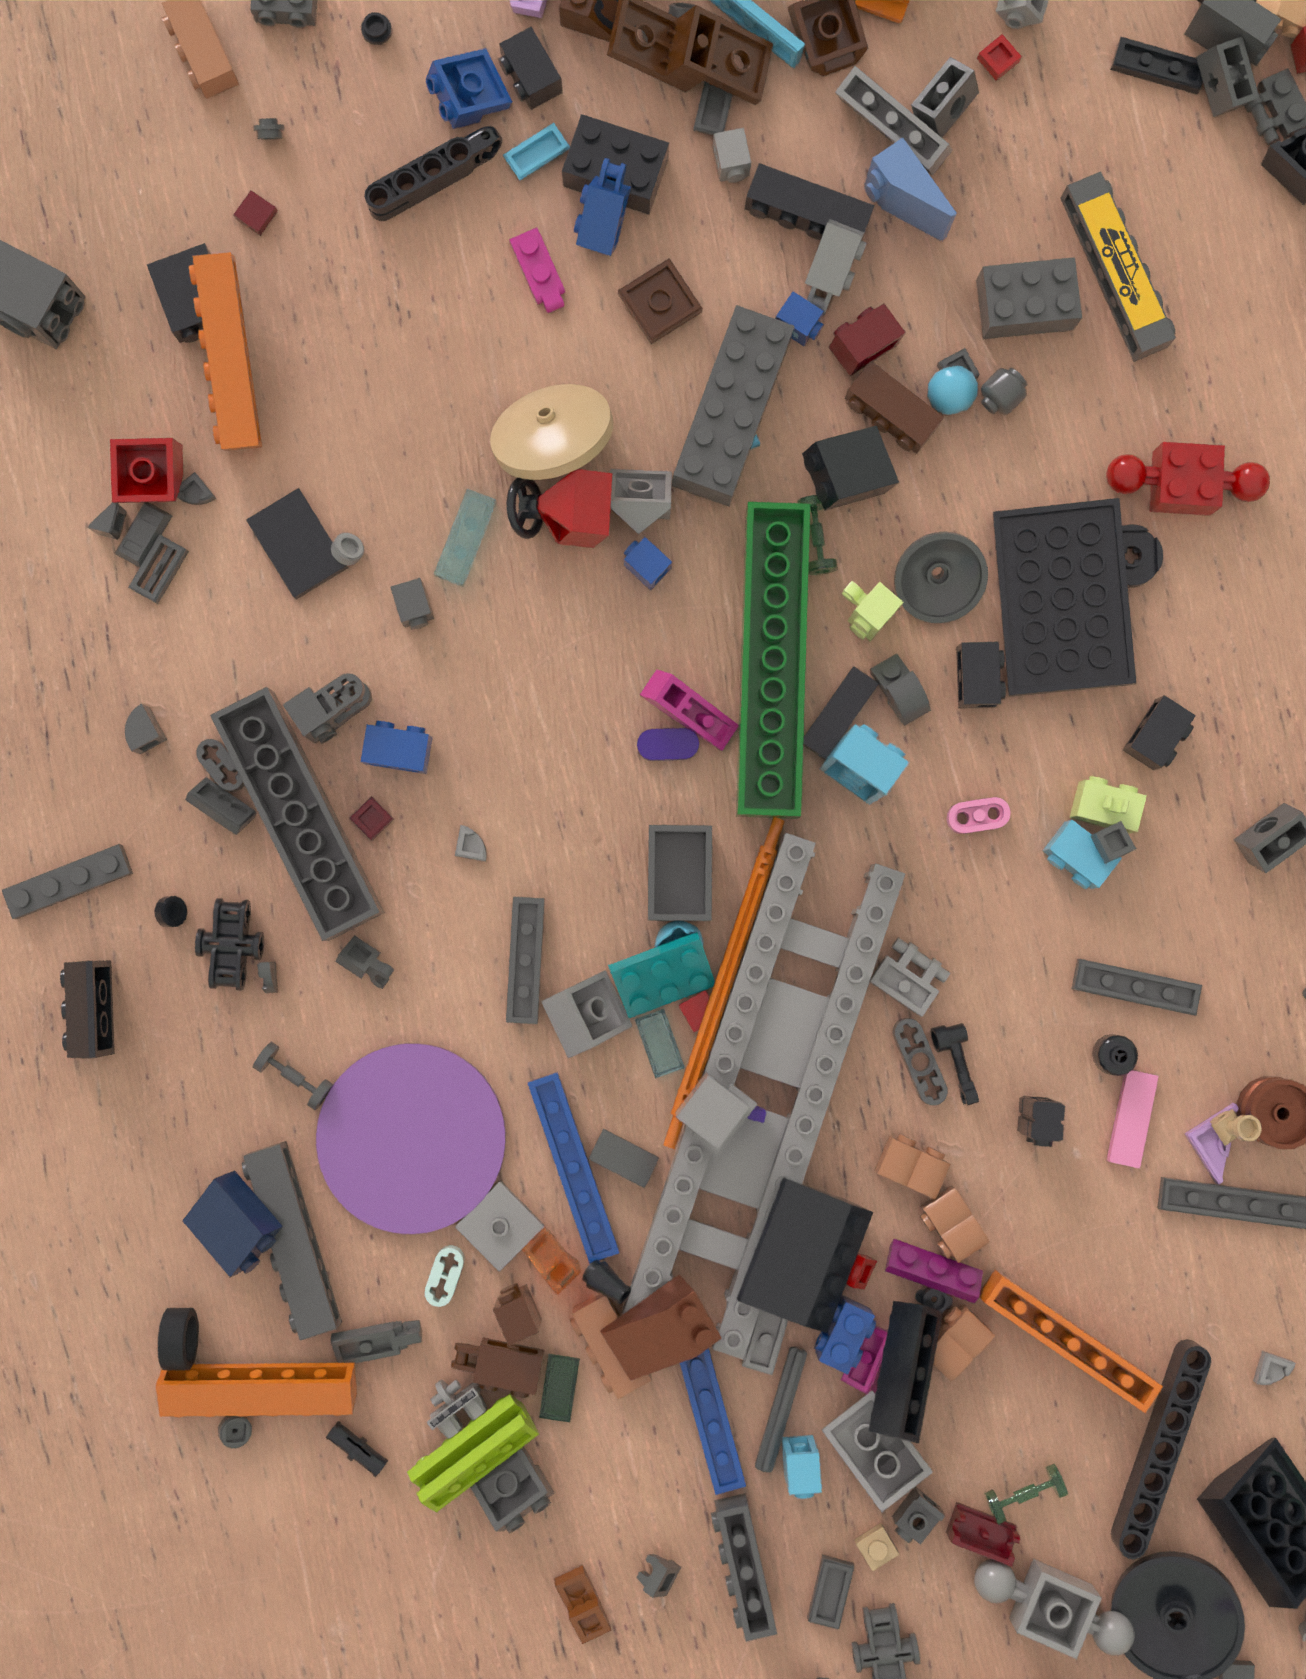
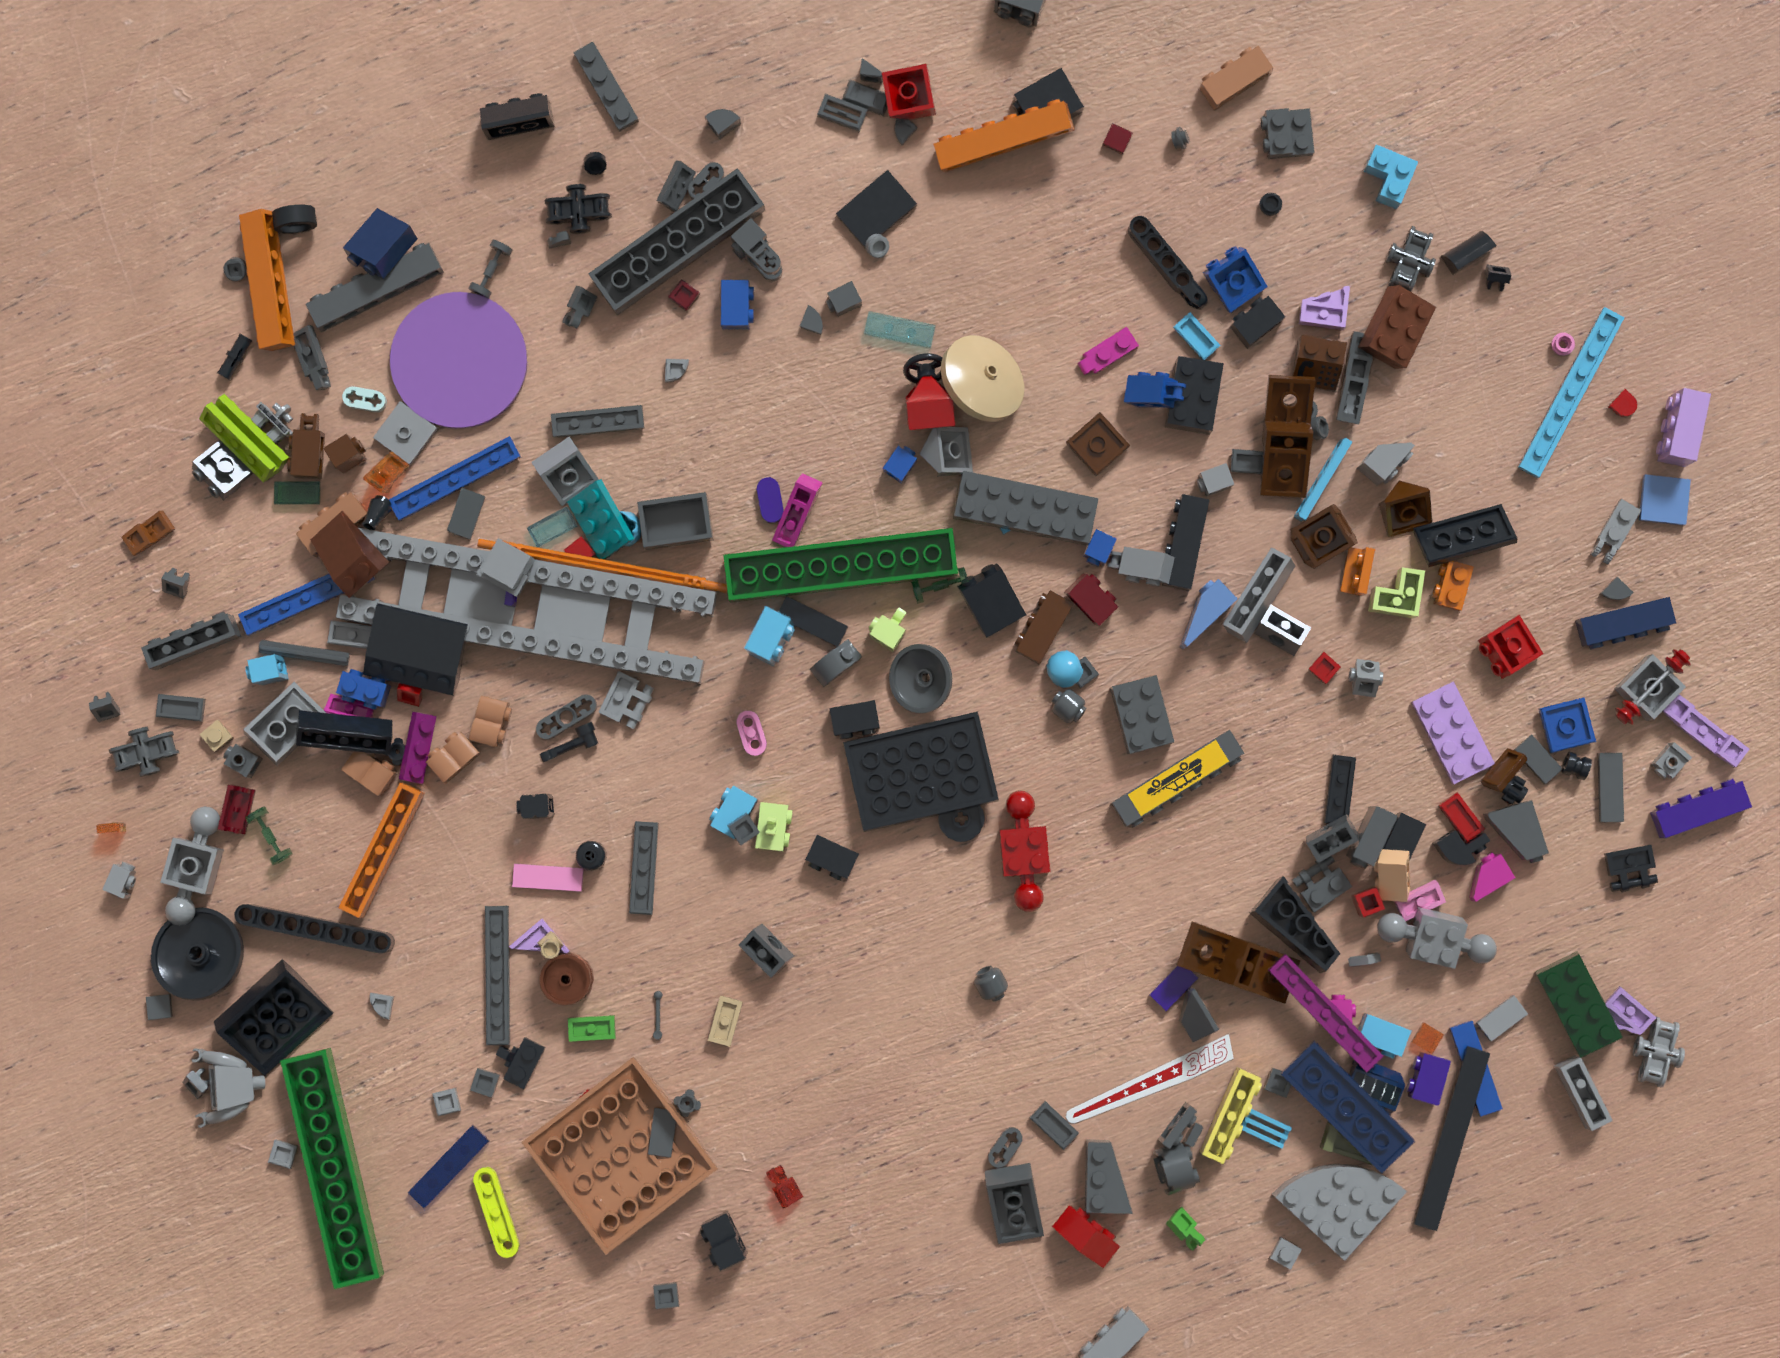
camera: 90 degrees right, 0 degrees up
none -> dark grey tile [800,305,823,335]

